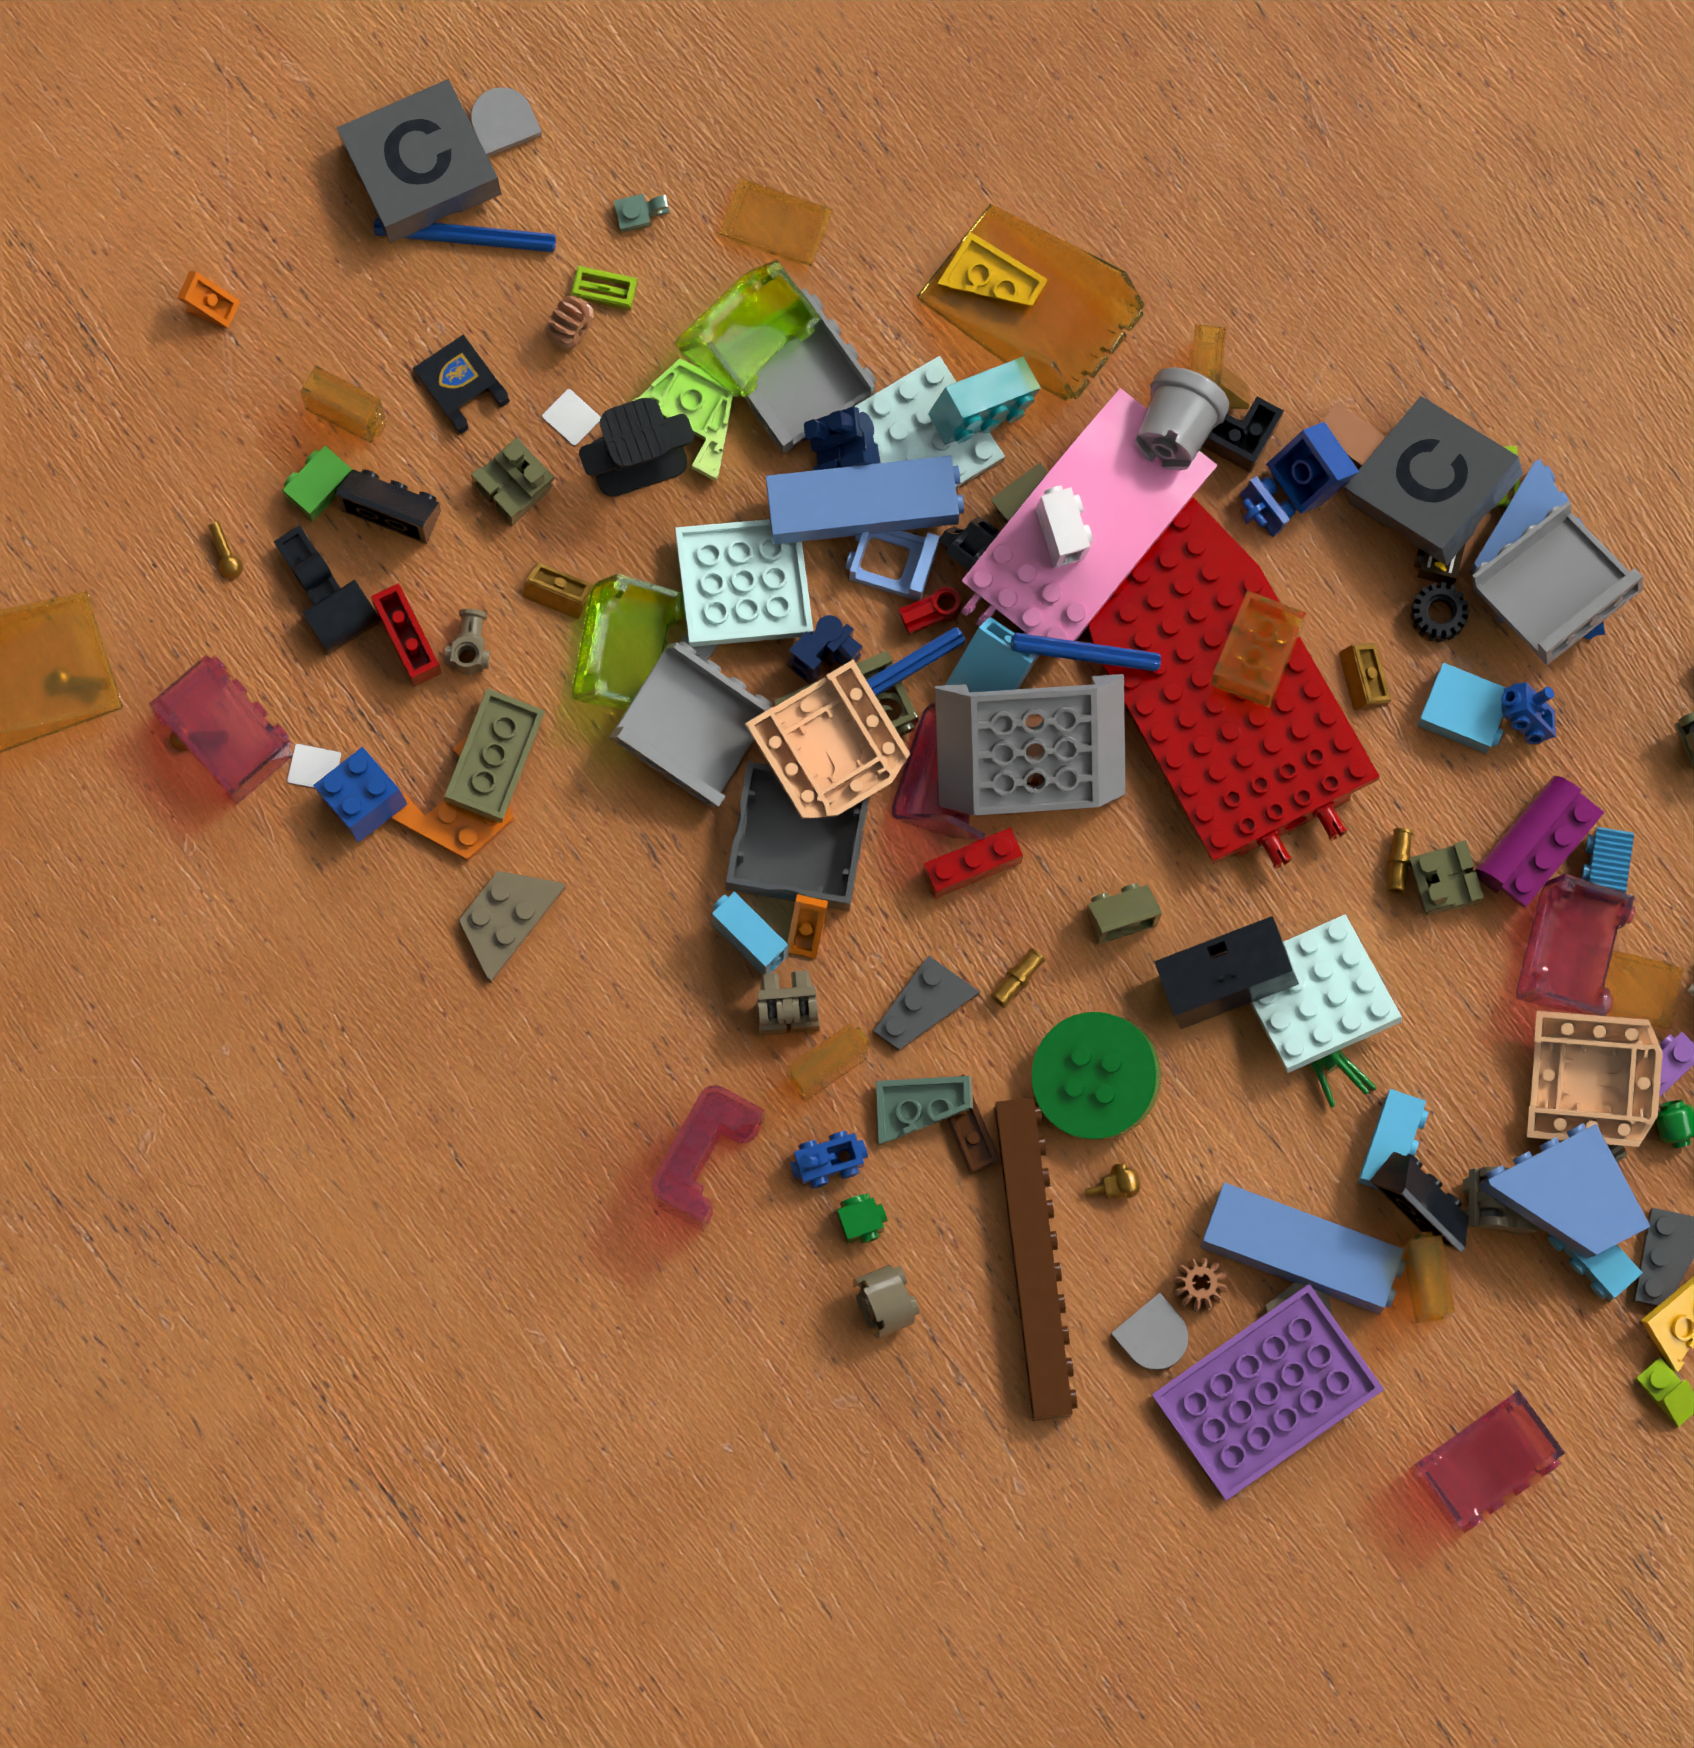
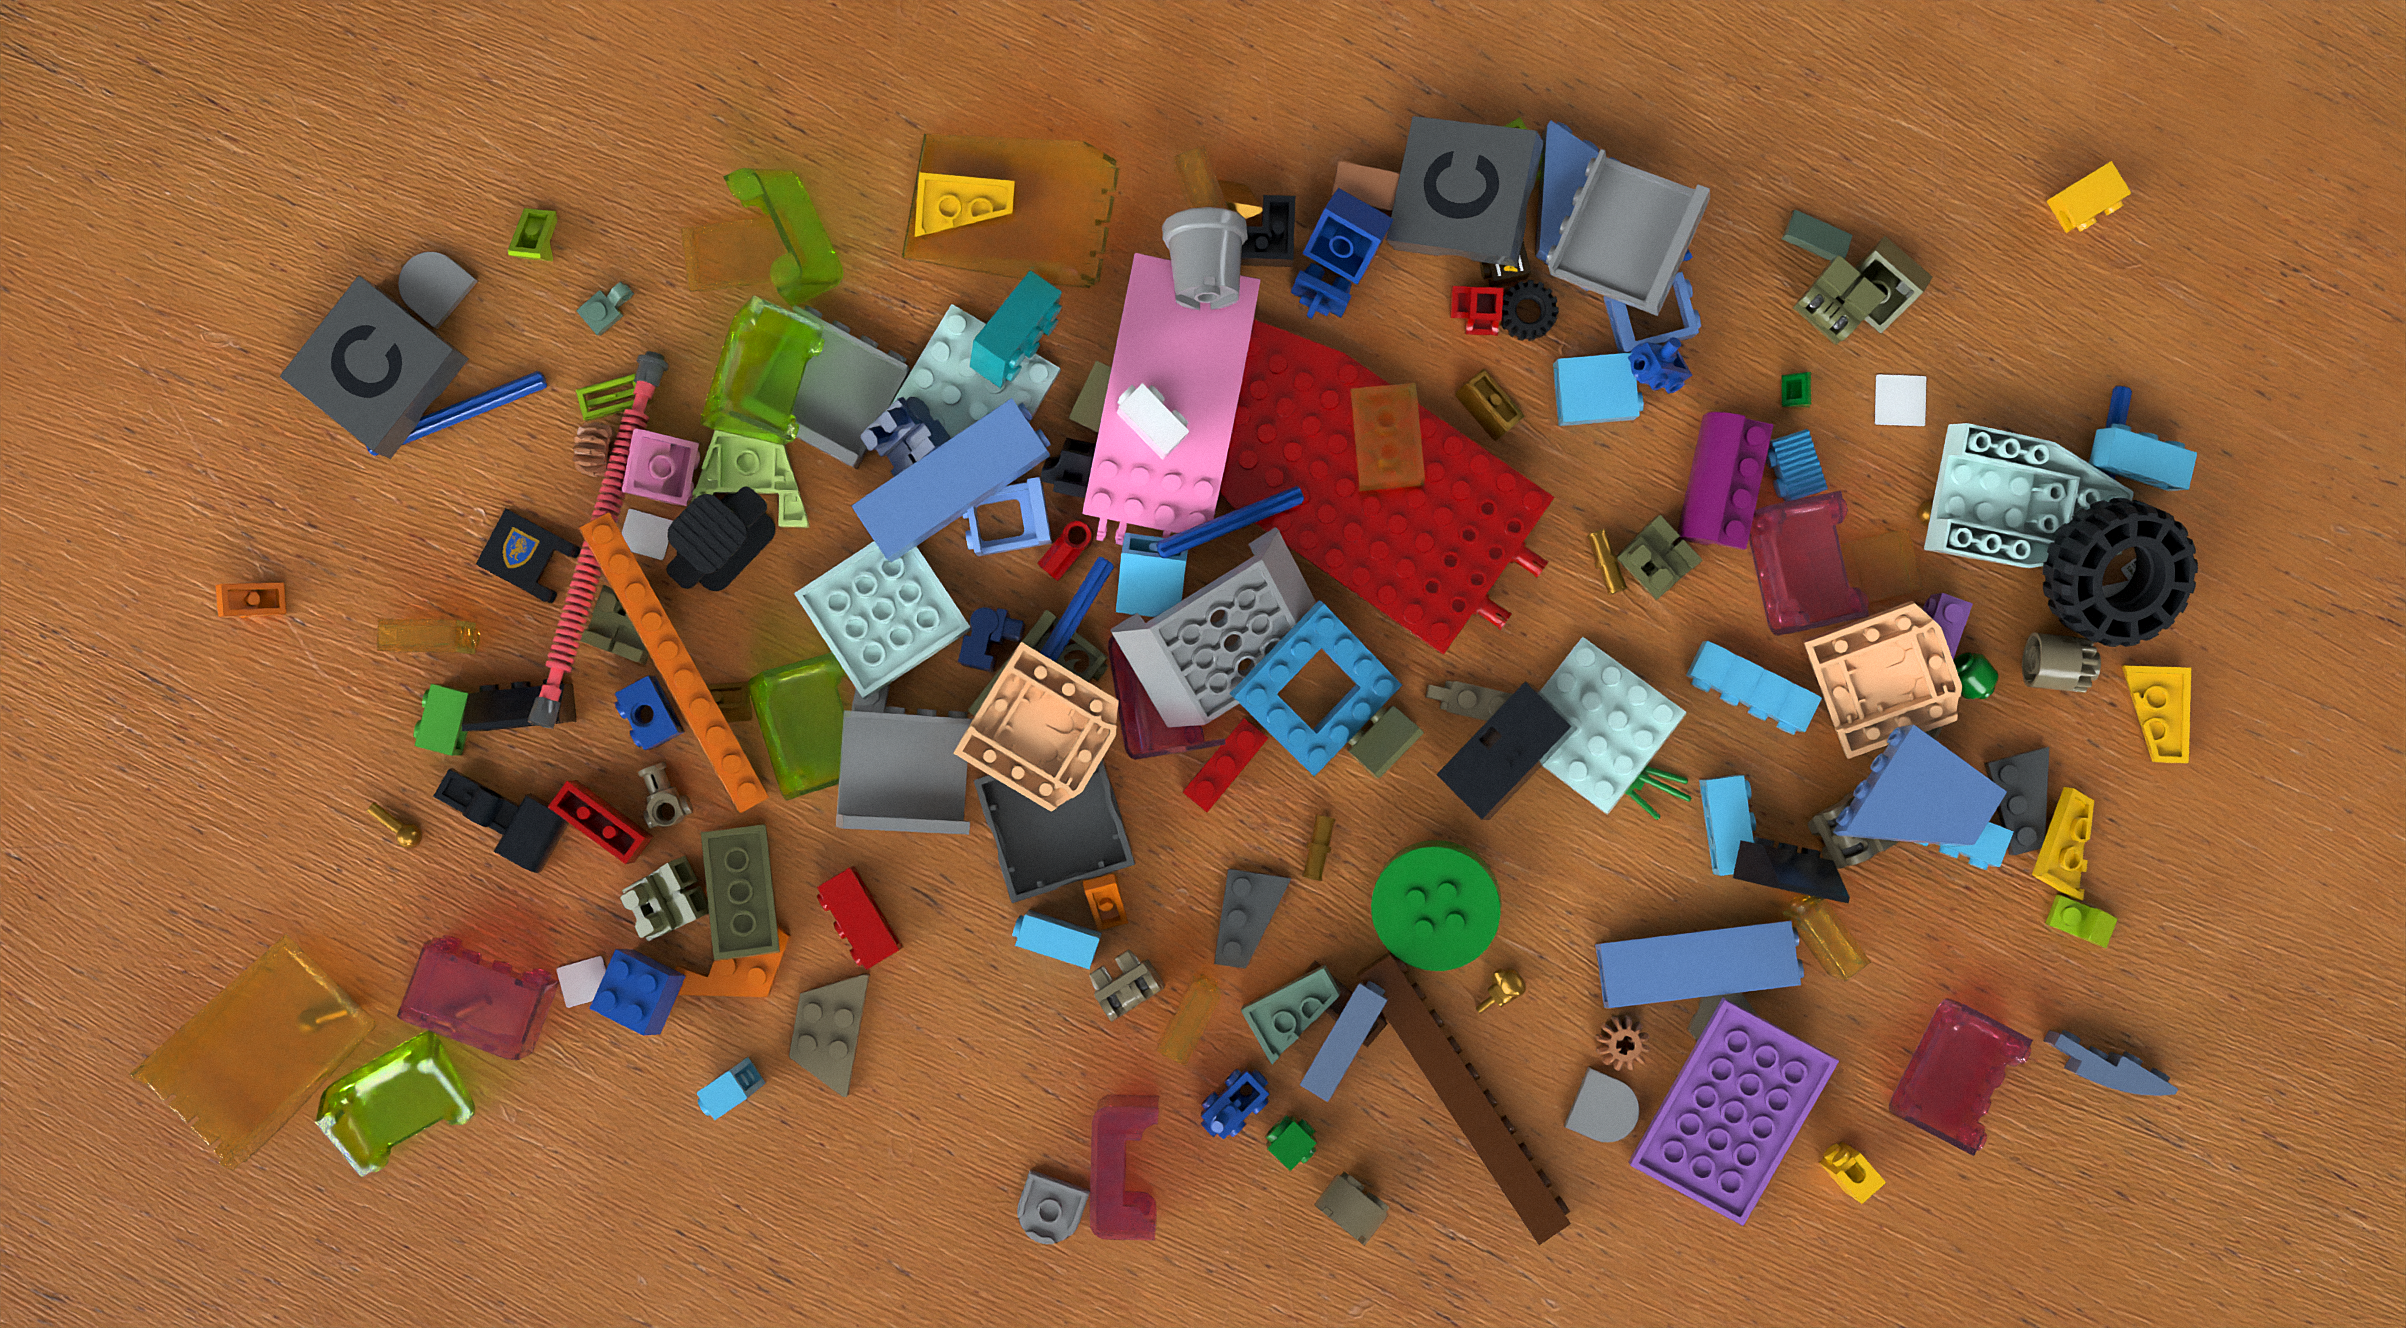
camera: 30 degrees left, 10 degrees up
none -> clear neon green windscreen [315,1030,475,1177]
none -> lime slope [508,208,557,261]
none -> coral hose [528,351,669,729]
none -> orange brick [578,512,769,813]
none -> blue brick [614,675,685,750]
none -> olive hips [620,856,709,941]
none -> bright pink plate [621,429,700,506]
none -> medium azure brick [696,1057,765,1120]
none -> clear neon green windscreen [723,168,844,307]
none -> red brick [816,866,903,970]
none -> light grey tile [1017,1169,1090,1244]
none -> dark azure plate [1229,600,1402,776]
none -> sand blue slope [1300,981,1388,1102]
none -> dark tan hinge [1425,681,1513,721]
none -> red brick [1450,286,1503,336]
none -> medium blue window [1603,272,1701,354]
none -> medium azure brick [1686,641,1822,735]
none -> green slope [1782,372,1811,407]
none -> yellow brick [1819,1142,1886,1204]
none -> sand blue slope [2043,1029,2178,1096]

